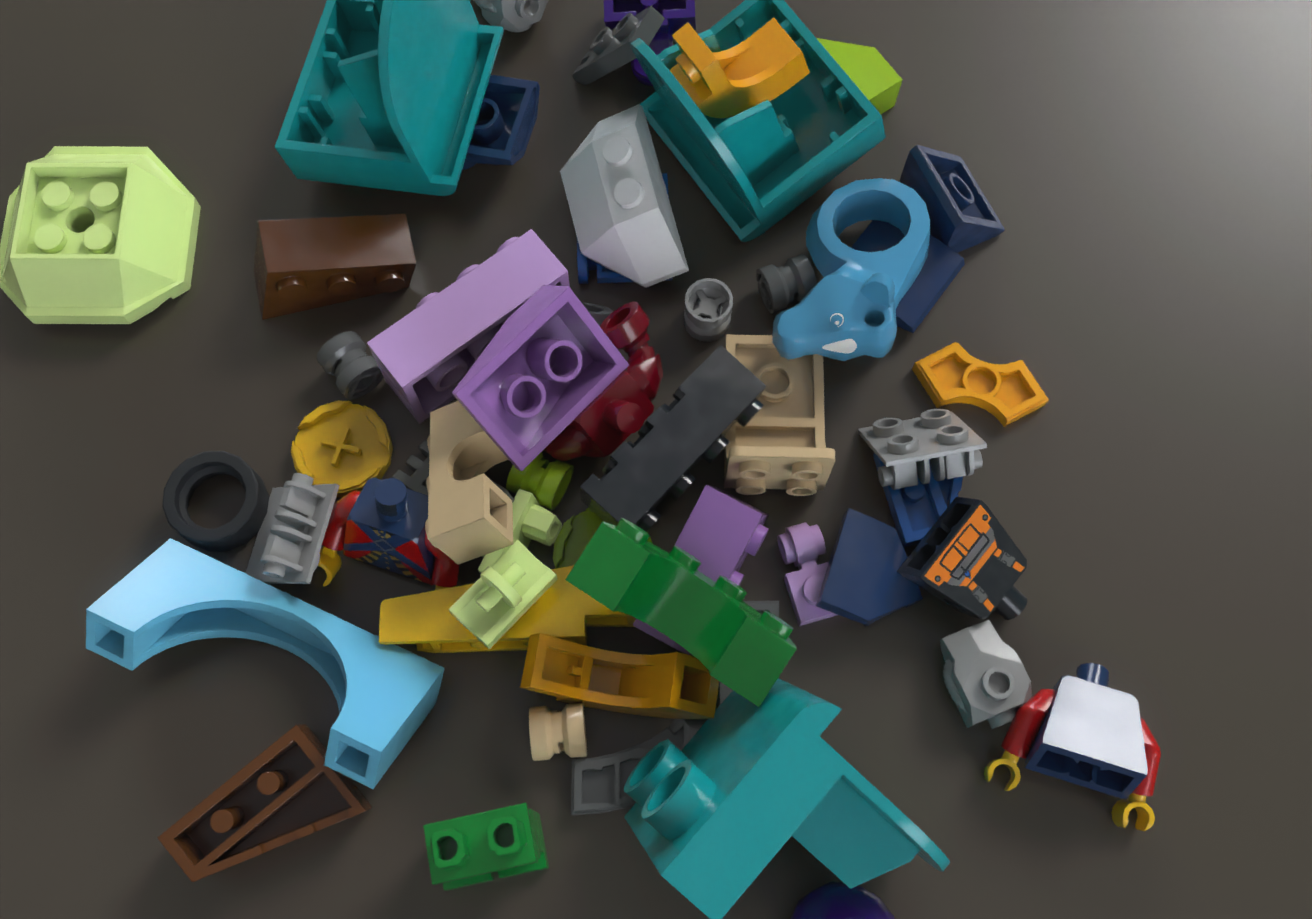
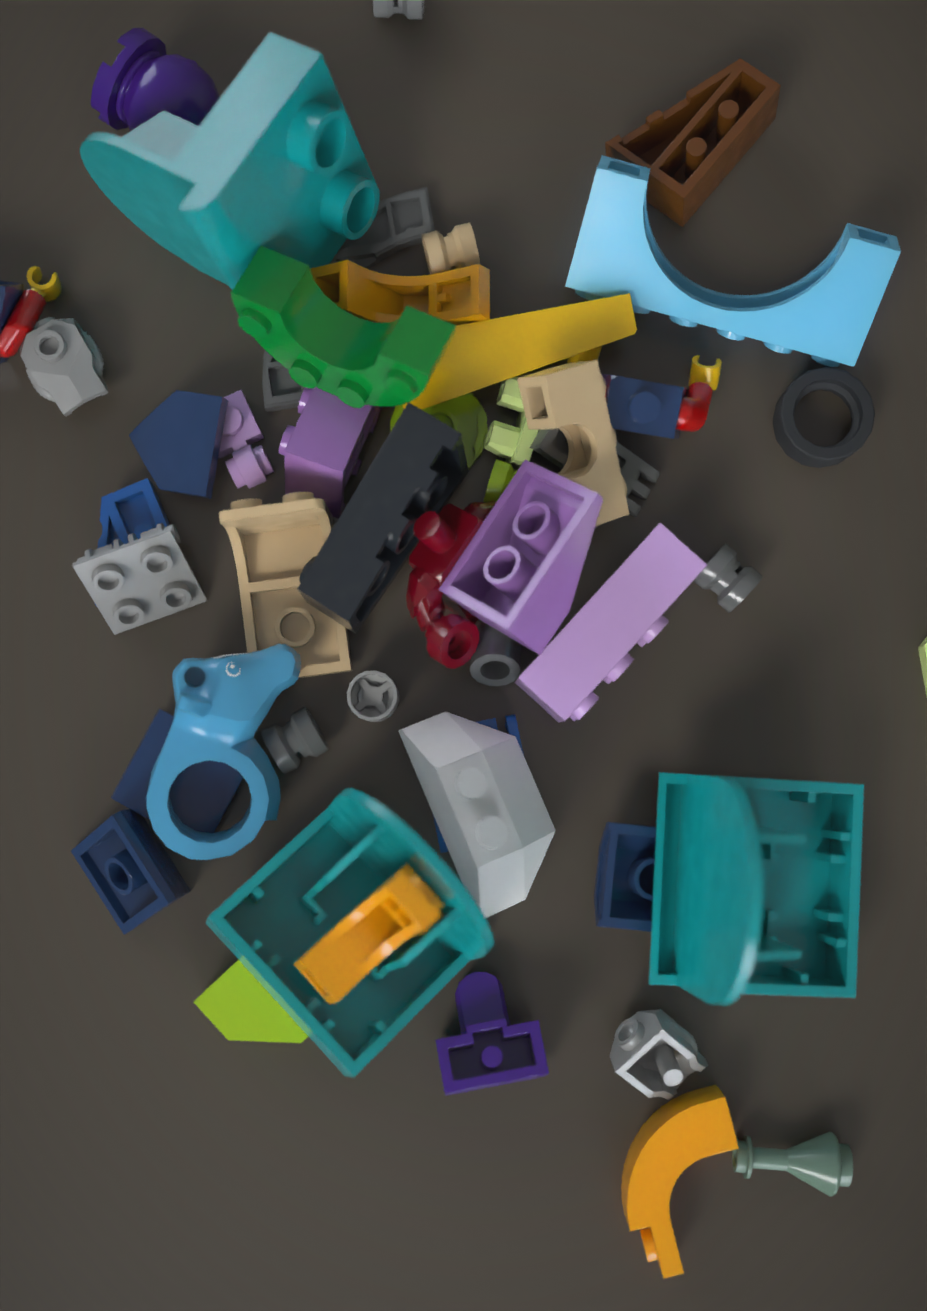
camera: 175 degrees right, 15 degrees up
light grey hinge [245,473,340,584] -> none
reddish brown wedge [254,214,416,320] -> none
yellow tile [291,400,393,498] -> none
green hips [423,803,549,891] -> none
yellowish green hips [448,540,558,649] -> none
dark grey hinge [573,6,665,85] -> none
torso [897,497,1027,620] -> none
light orange tile [912,342,1049,427] -> none

